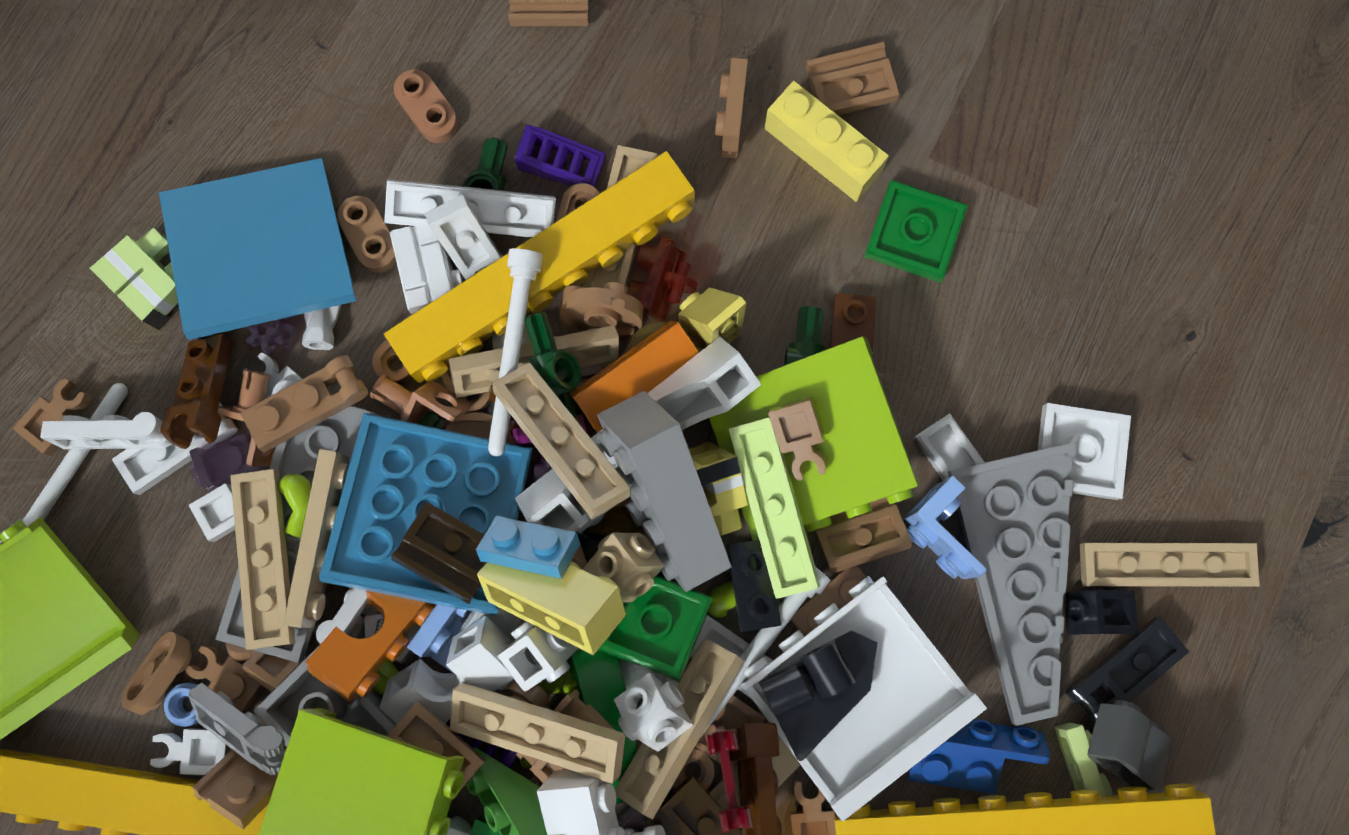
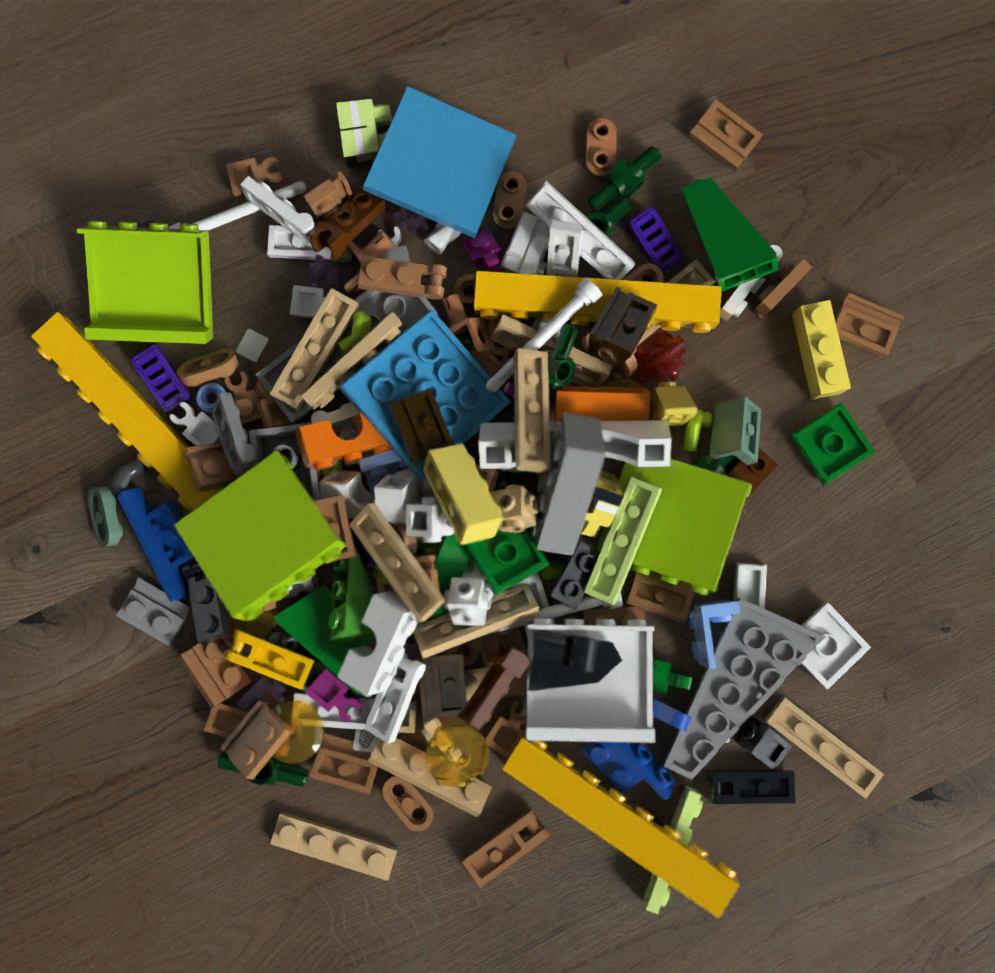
camera: 35 degrees right, 5 degrees up
dark azure plate [476,516,580,579] -> none
dark red flag [705,723,753,833] -> none
medium nougat plate [768,397,827,481] -> none
dark grey brick [1087,700,1174,793] -> none
none -> dark purple slope [130,345,192,414]
none -> white sticker [236,329,268,362]
none -> medium nougat plate [304,171,353,222]
none -> magenta plate [462,229,503,273]
none -> dark green axle [587,146,662,211]
none -> dark brown plate [589,287,657,358]
none -> green plate [653,659,692,693]
none -> blue beam [653,698,692,732]
none -> green slope [681,177,778,292]
none -> lime arm [682,410,713,452]
none -> sand green panel [710,396,761,465]
none -> white plate [720,245,783,322]

